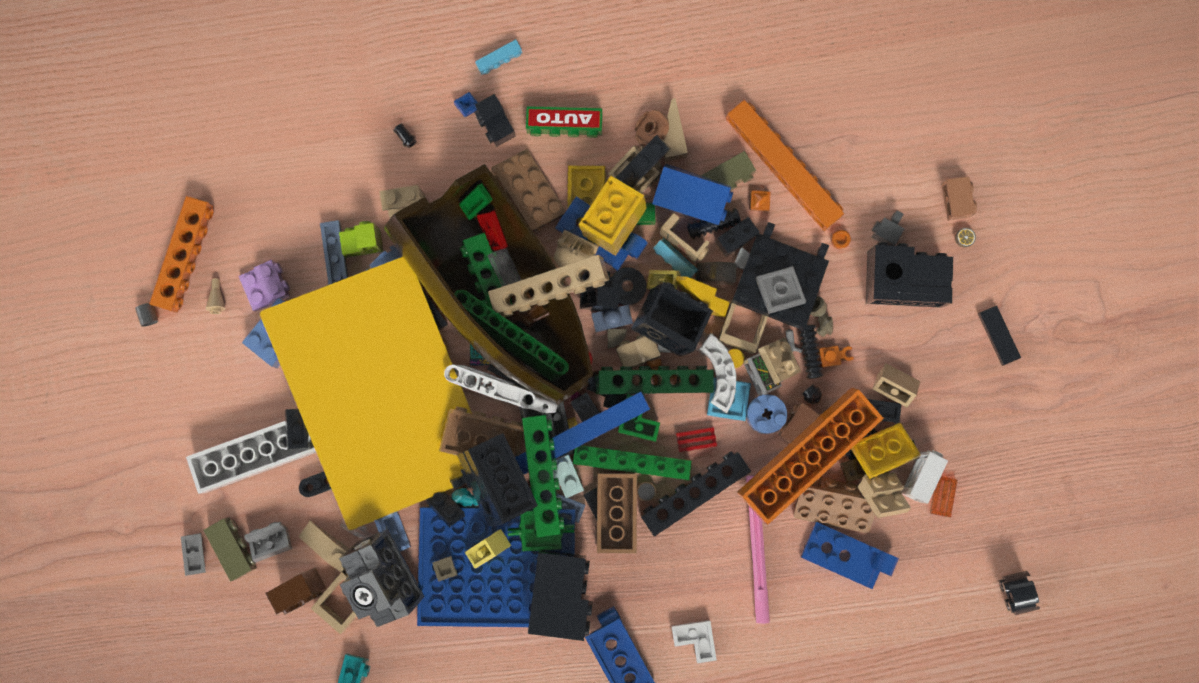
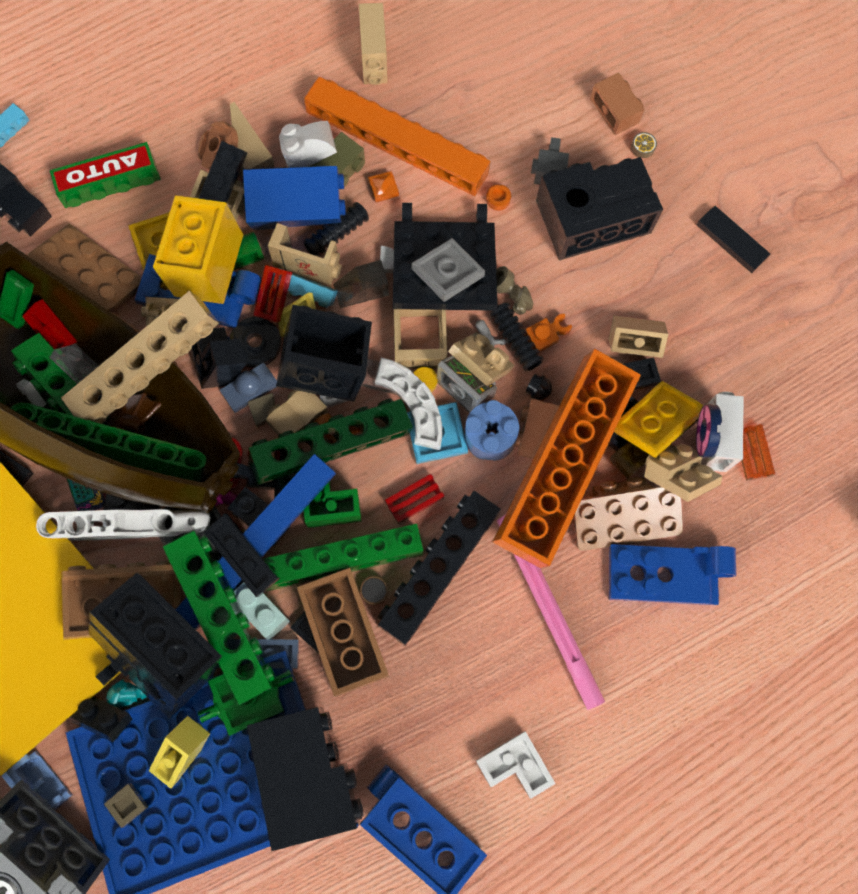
camera: 30 degrees left, 10 degrees down
yellow slope [675,276,730,317] -> none
black brick [715,216,759,257] -> none
none -> white tile [16,379,47,407]
none -> black tile [204,514,280,597]
none -> red tile [254,265,292,322]
none -> white slope [279,121,337,168]
none -> tan window [359,3,387,85]
none -> dark blue tile [696,403,722,458]

